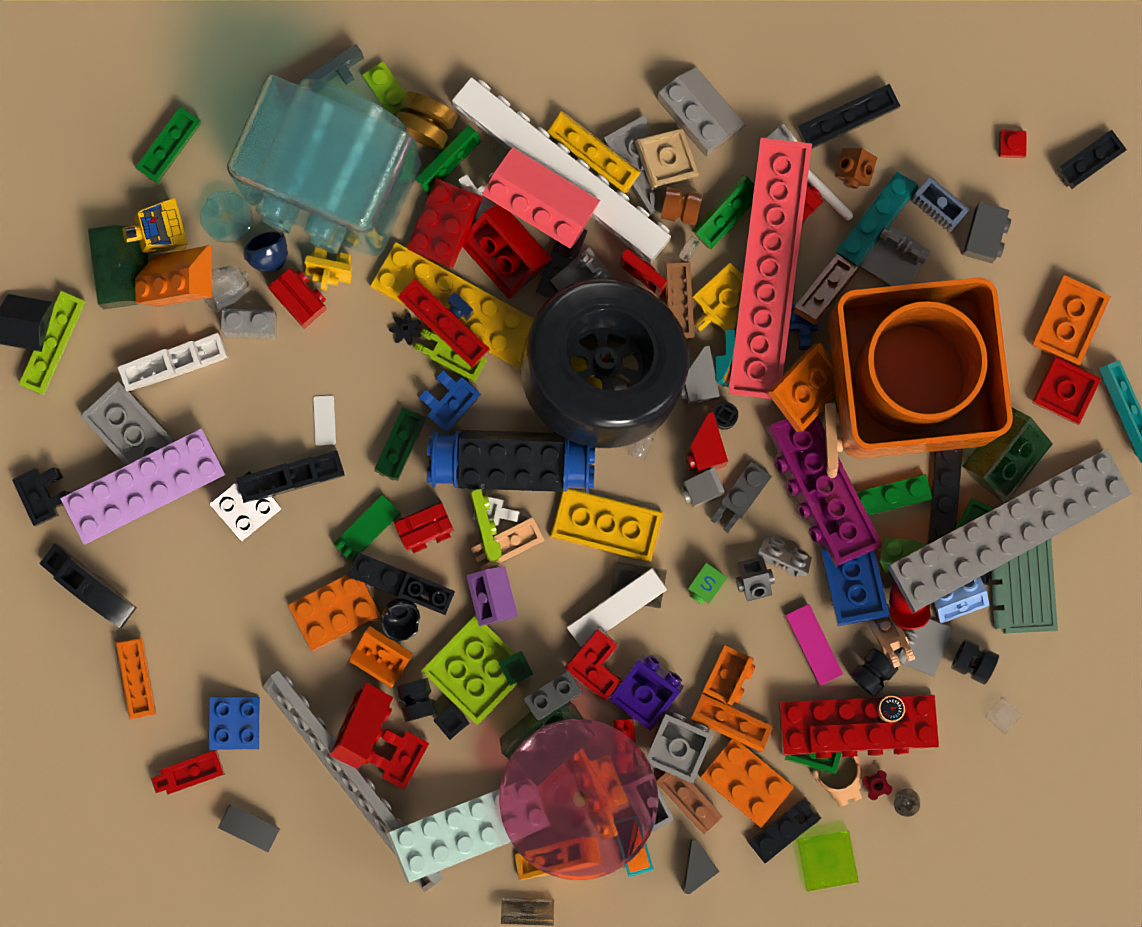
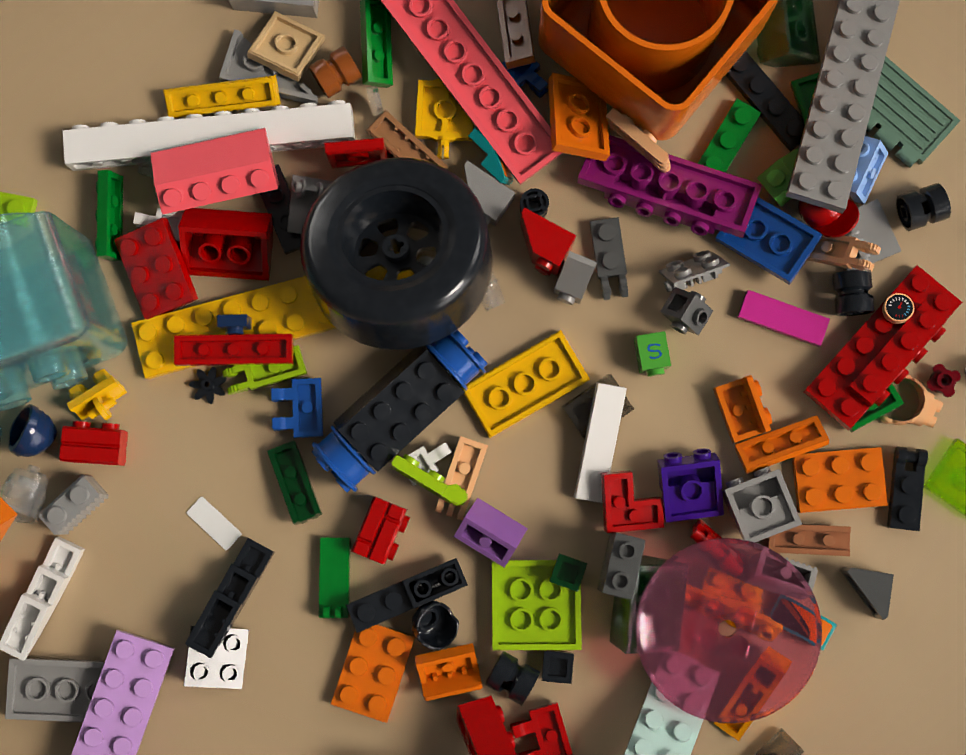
camera: 40 degrees left, 0 degrees up
pearl gold wheel [392,91,458,150] -> none

